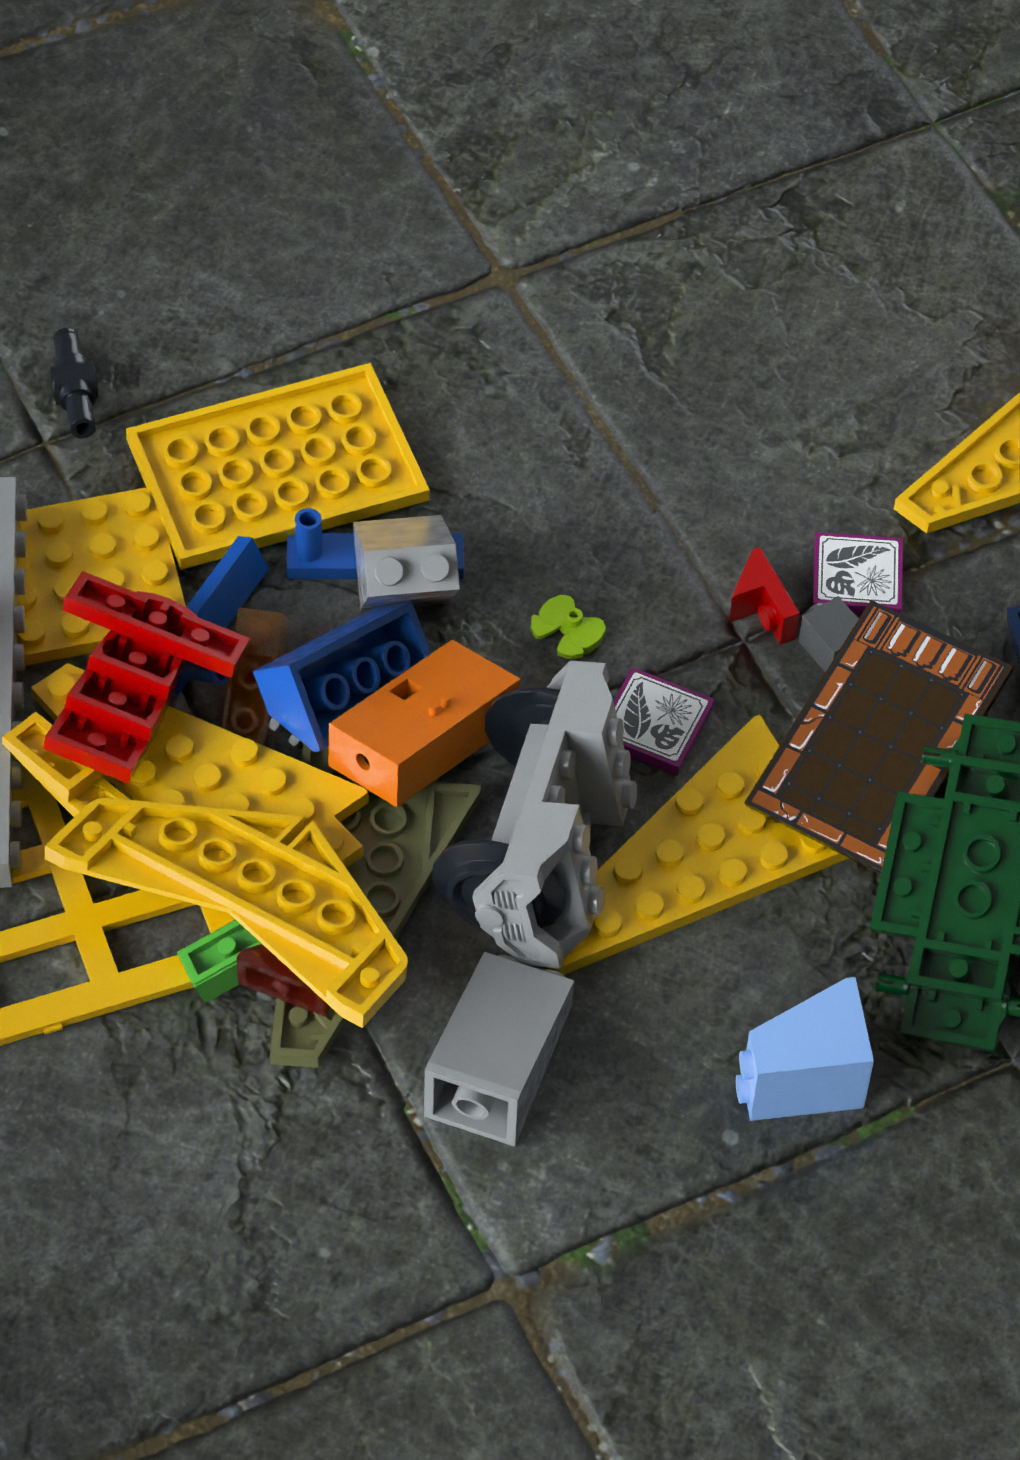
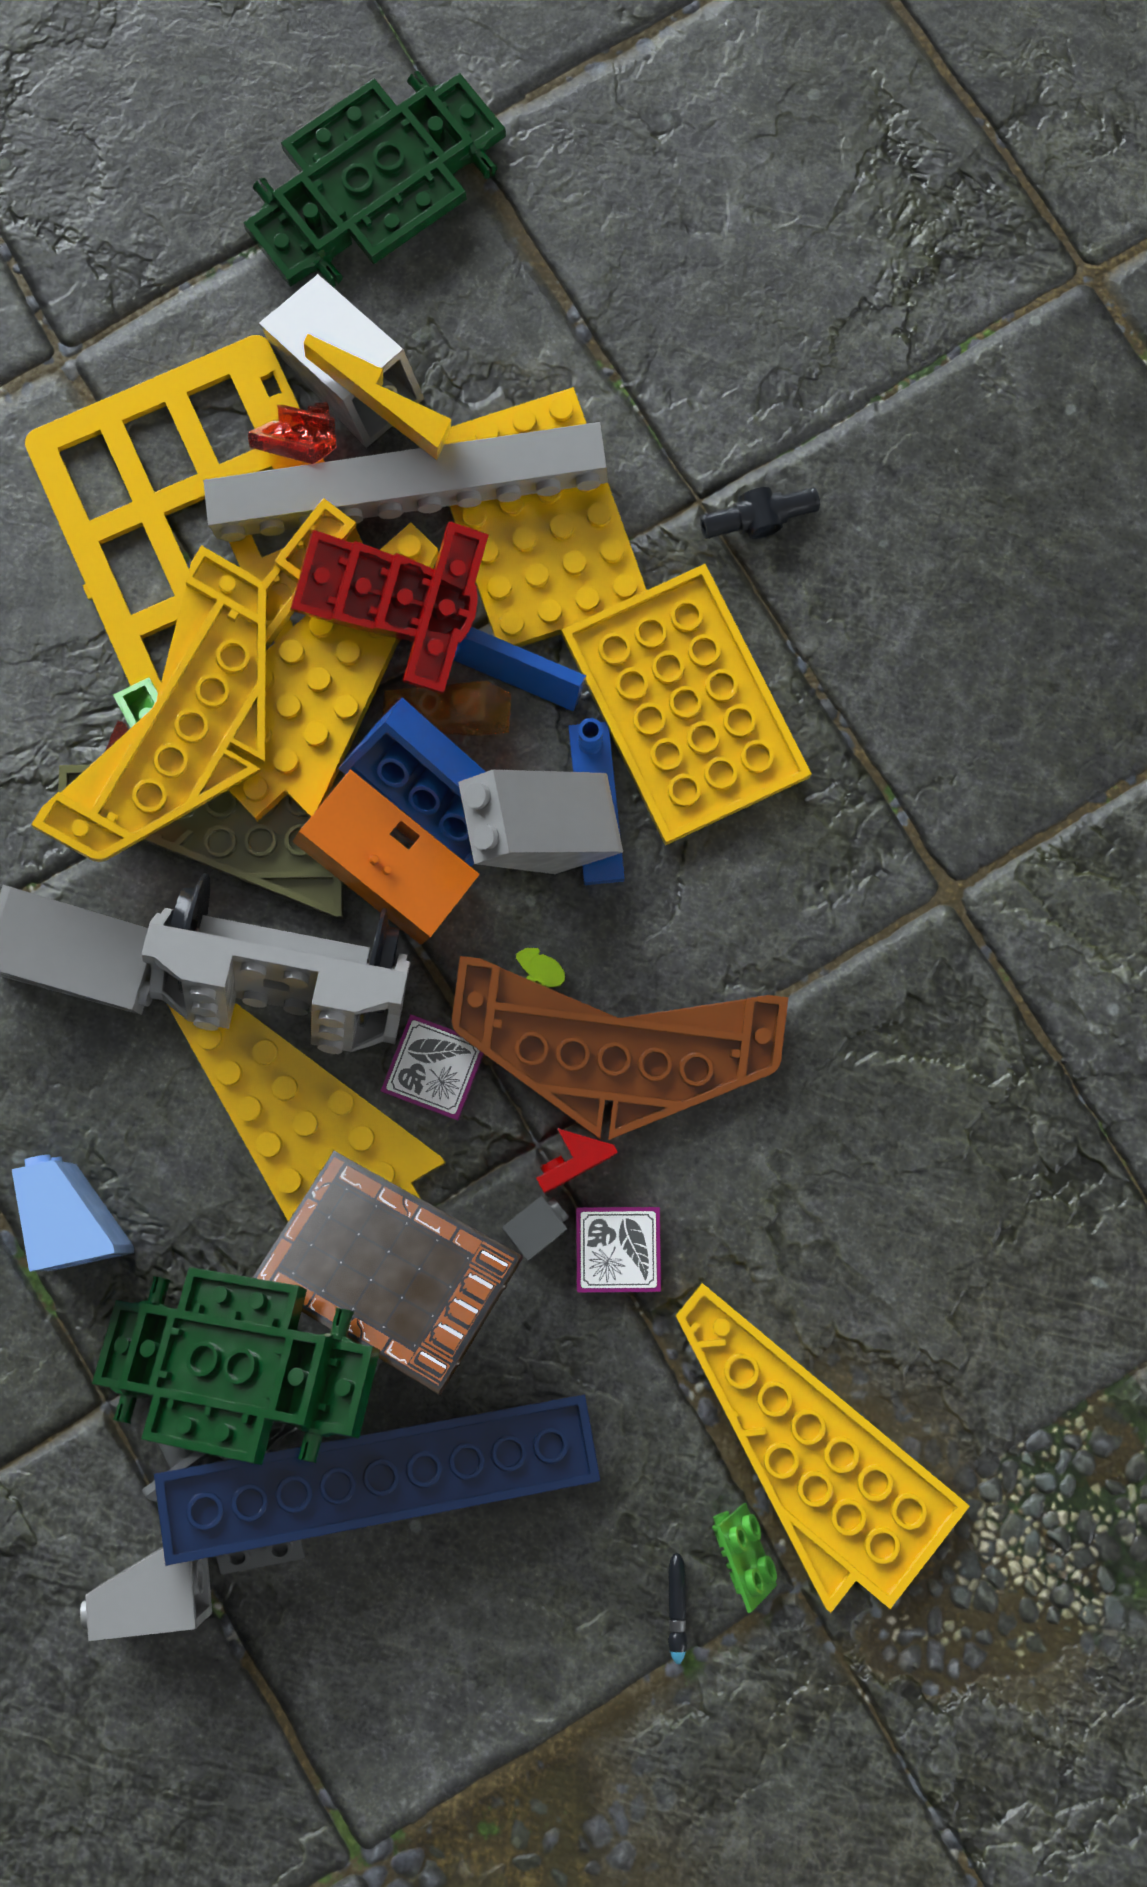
camera: 90 degrees right, 25 degrees up
none -> dark orange wing [452,956,789,1140]

